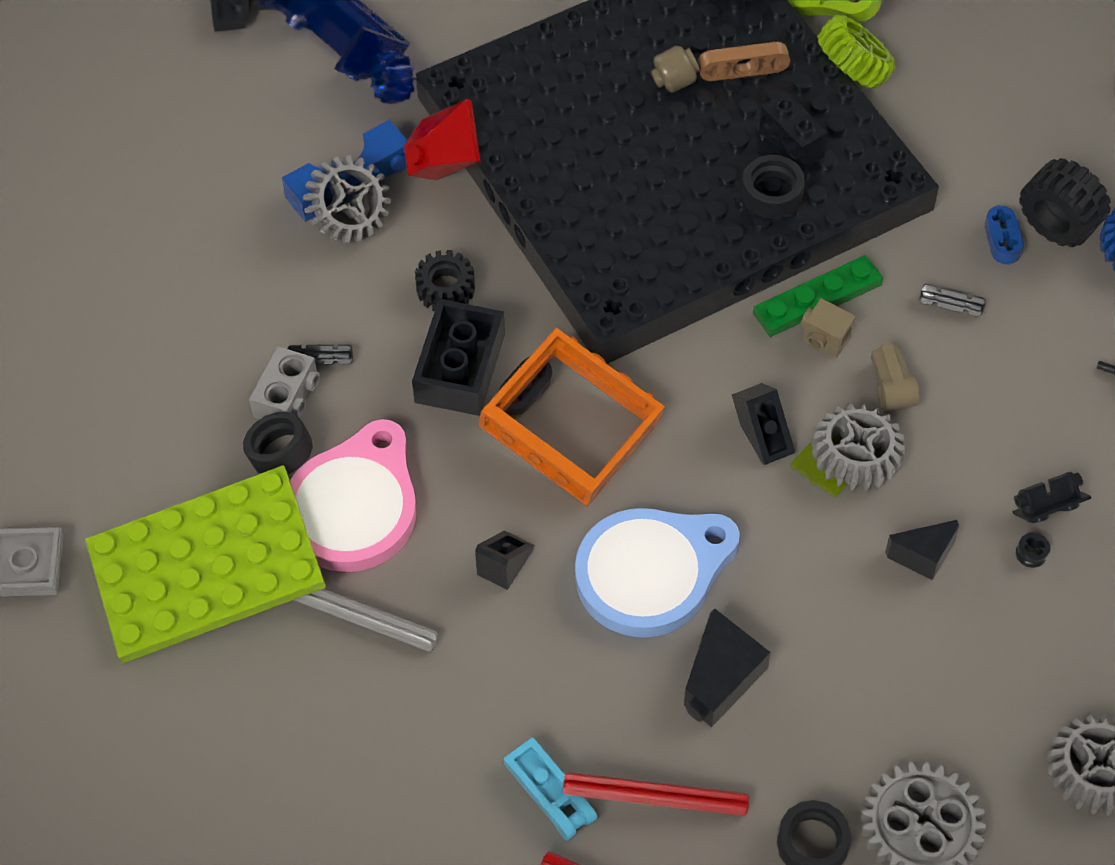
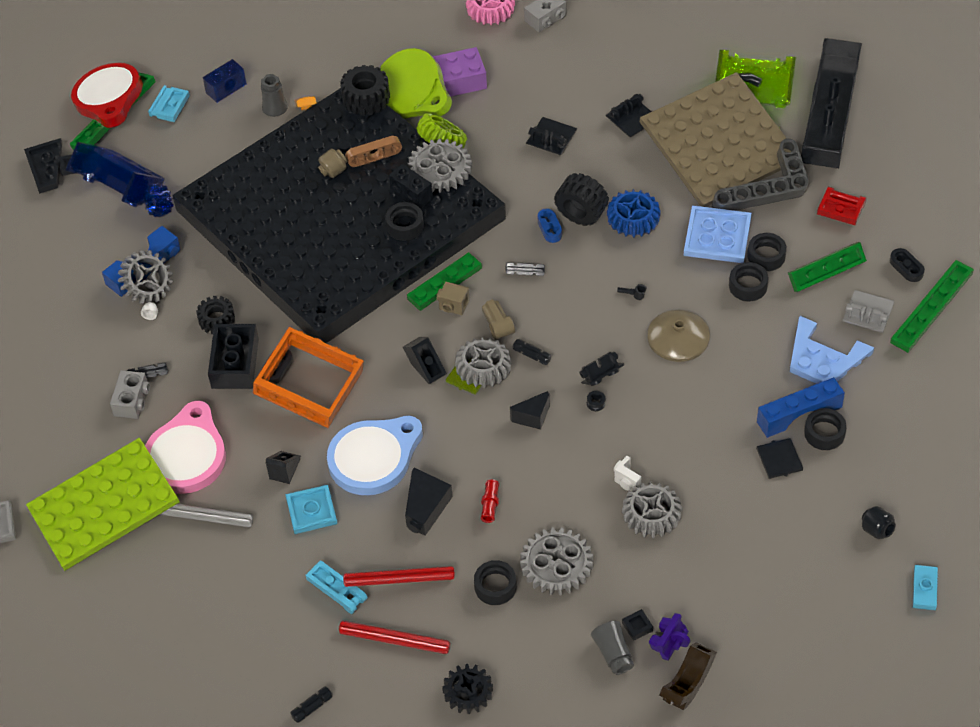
camera: 10 degrees left, 5 degrees down
black tyre [243,412,313,475] -> none
red slope [404,99,480,180] -> none
none -> white hinge [141,302,158,320]
none -> medium azure tile [285,485,337,534]
none -> light grey gear [408,139,472,193]
none -> red pin [481,479,499,523]
none -> black axle [513,339,551,365]
none -> black hinge [526,117,577,155]
none -> white bracket [614,456,641,492]

